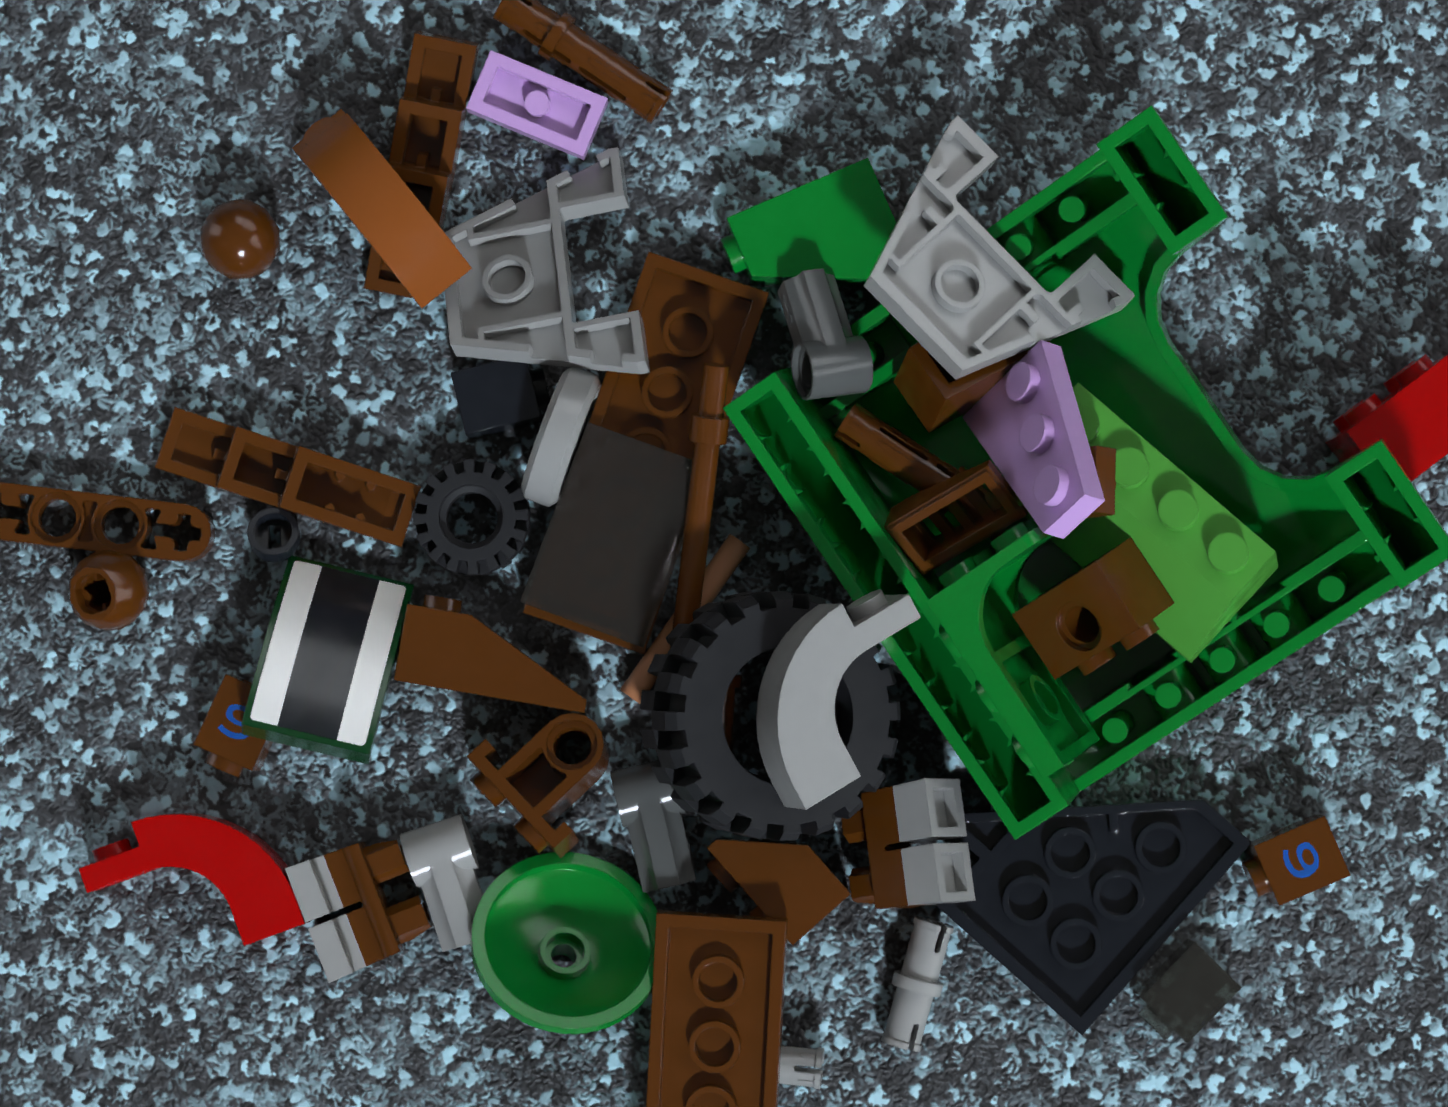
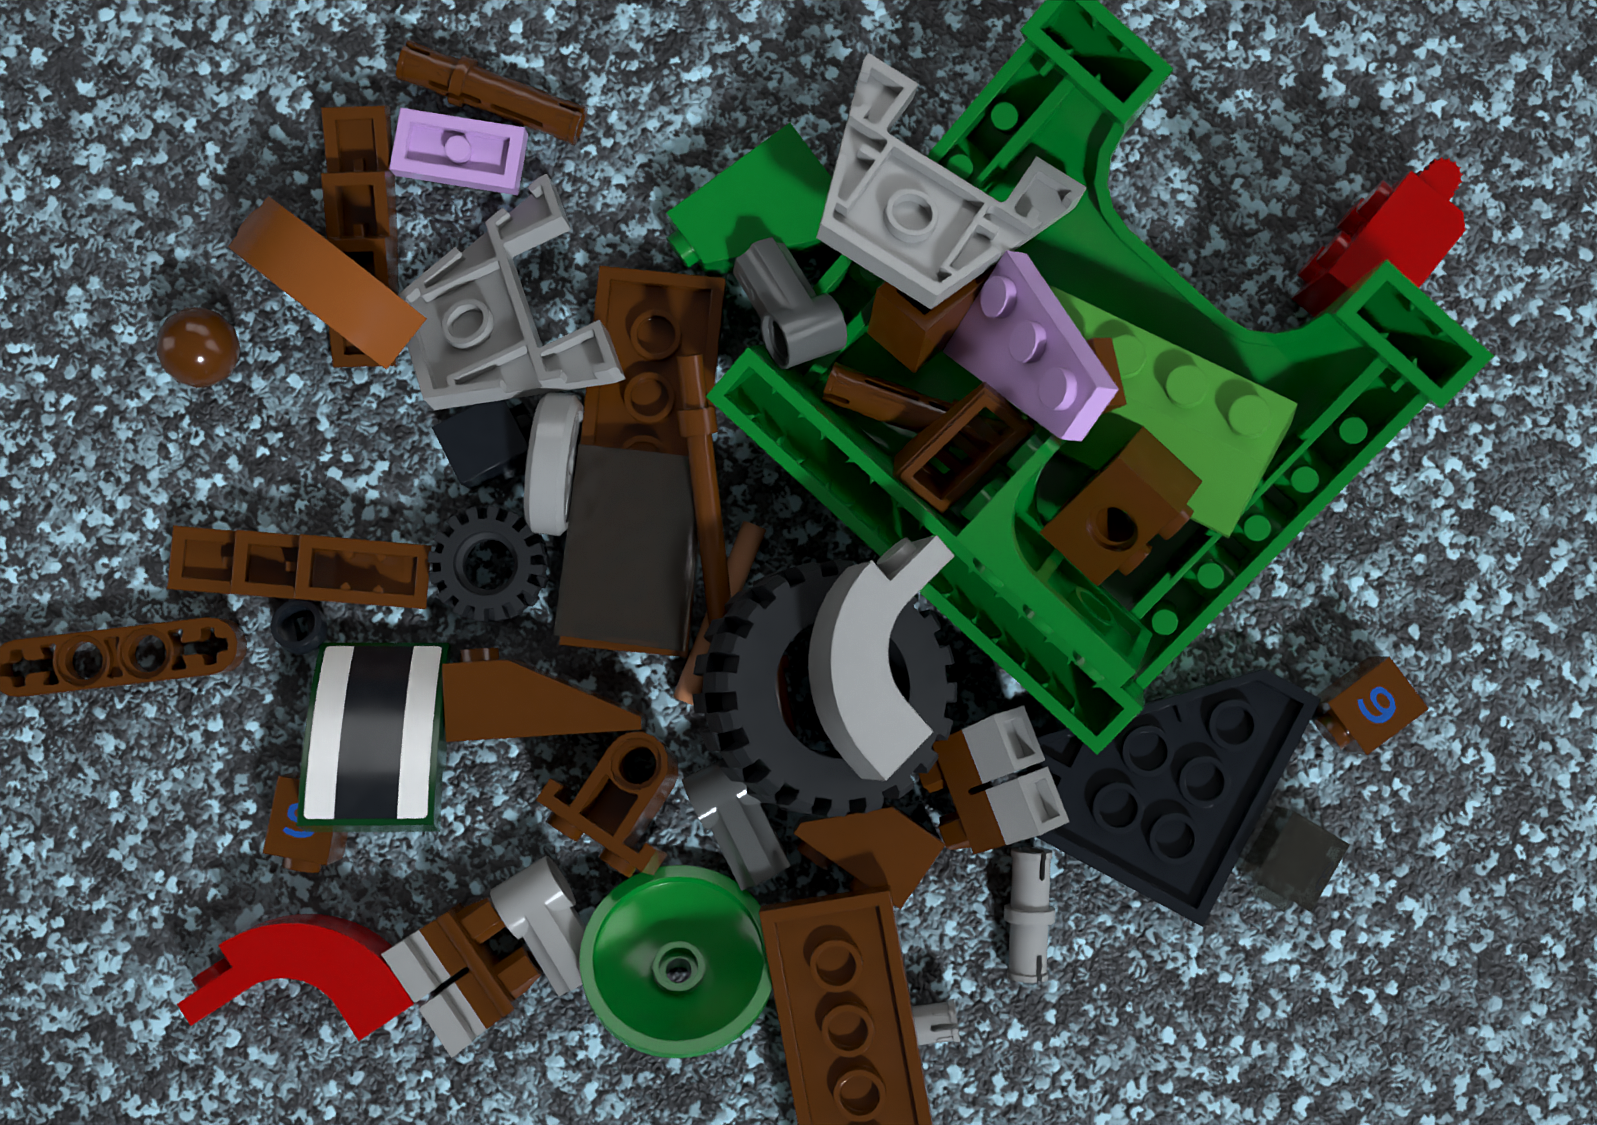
camera: 20 degrees left, 0 degrees up
reddish brown piece [67,550,150,631] -> none

